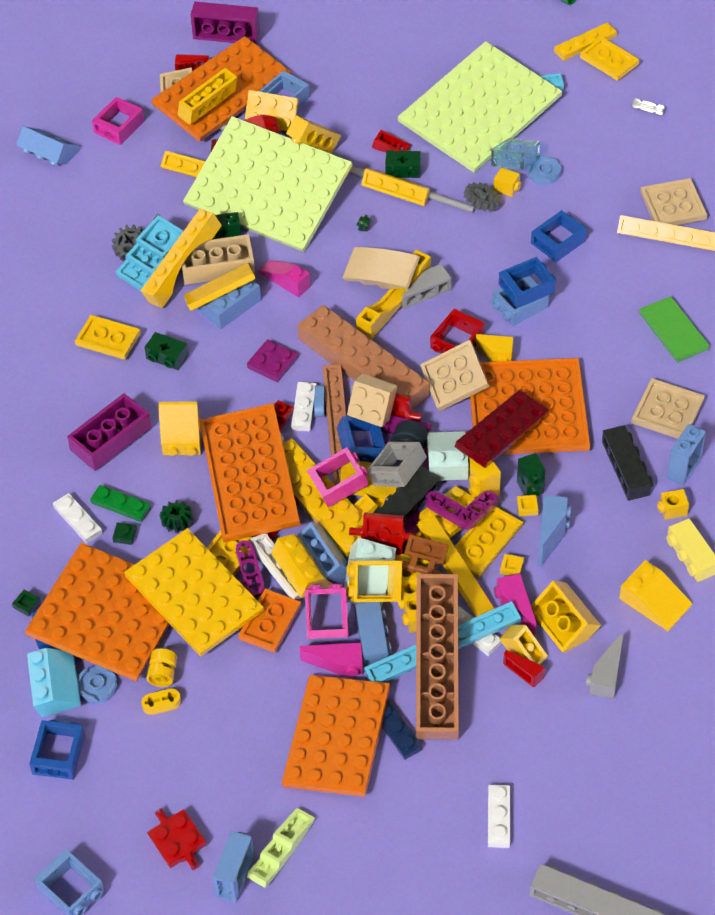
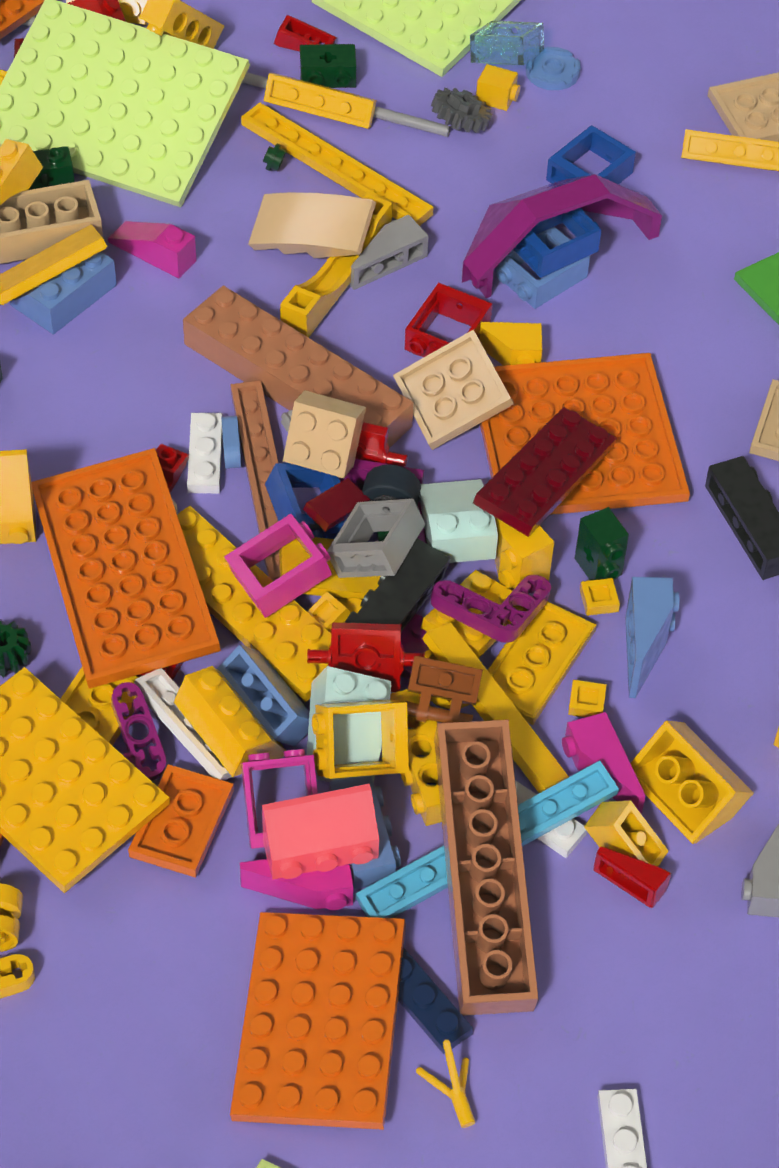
camera: 10 degrees left, 0 degrees up
magenta plate [247,339,298,383] -> none
none -> yellow plate [241,102,434,226]
none -> coral slope [262,783,379,880]
none -> dark red tile [303,478,370,532]
none -> yellow plant [416,1039,476,1128]
none -> magenta panel [462,174,662,298]

